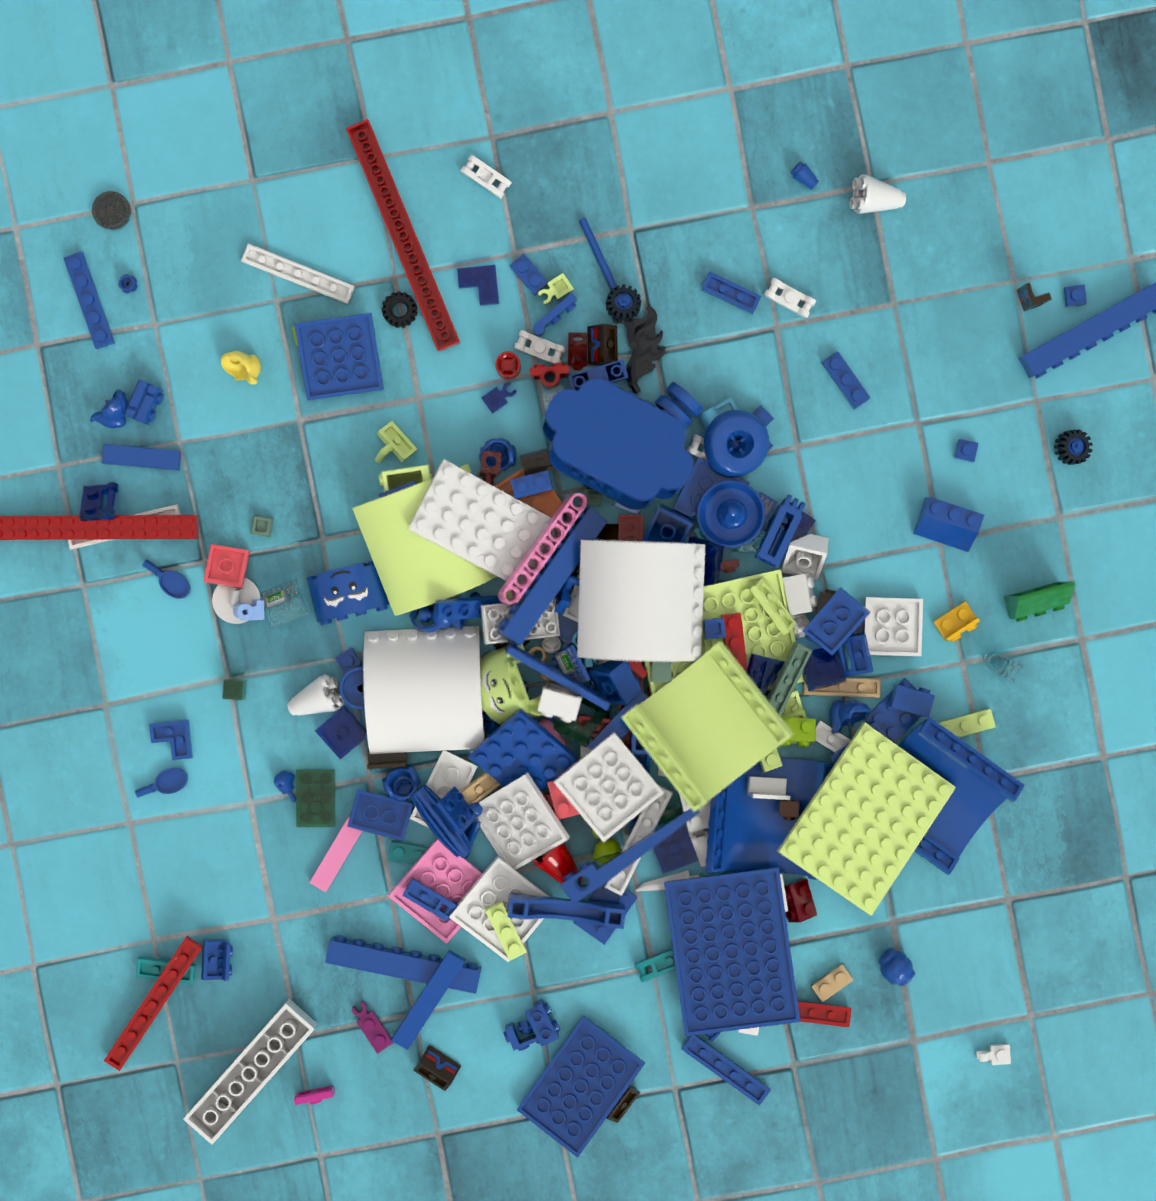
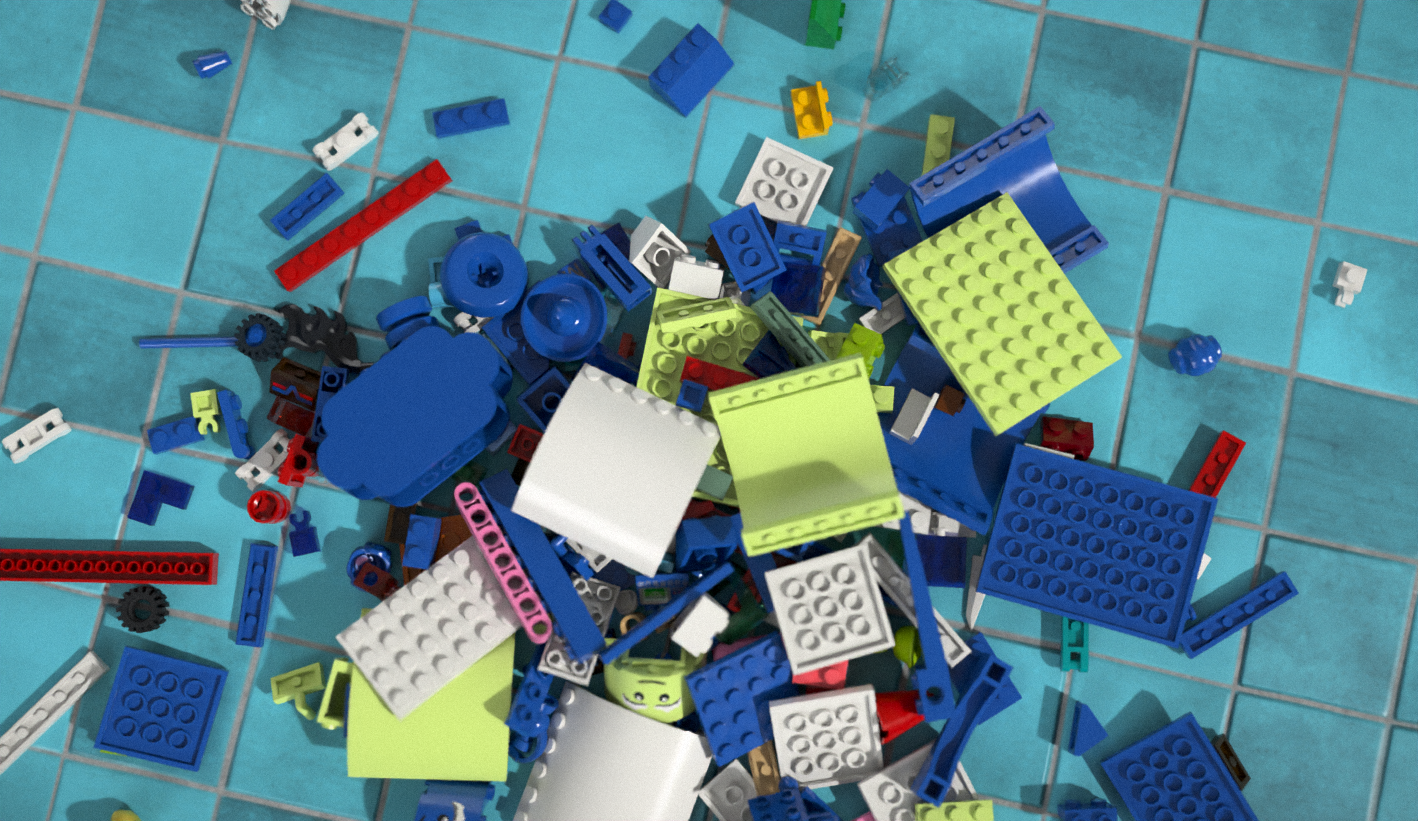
camera: 65 degrees left, 5 degrees down
tan plate [811,963,853,1002] -> none
none -> blue tile [235,543,278,648]
none -> red plate [274,159,453,292]
none -> blue slope [1068,701,1109,756]

